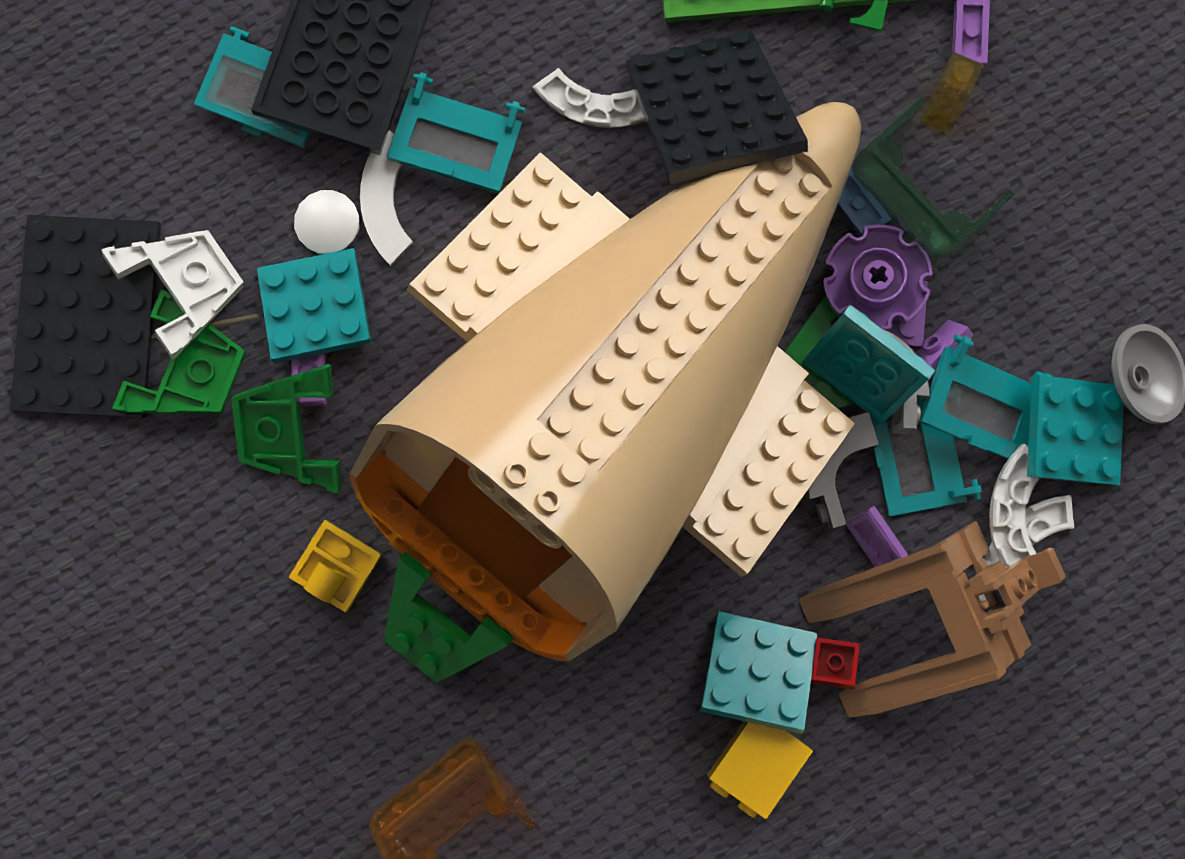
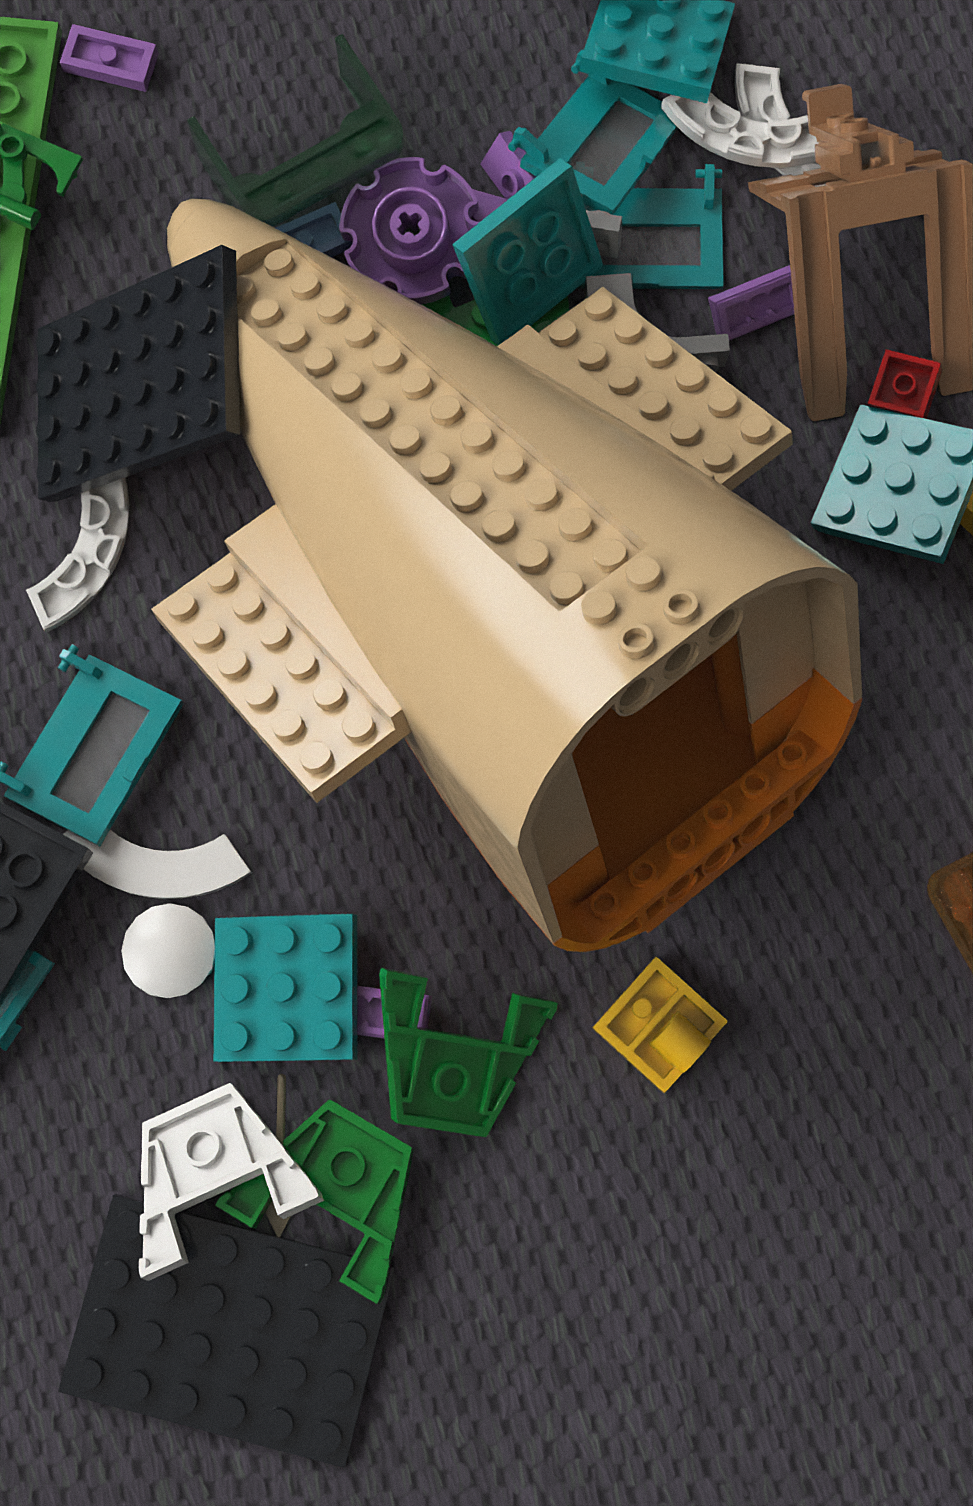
camera: 80 degrees left, 5 degrees down
green wing [384,551,514,683] -> none
clear yellow slope [919,52,984,134] -> none

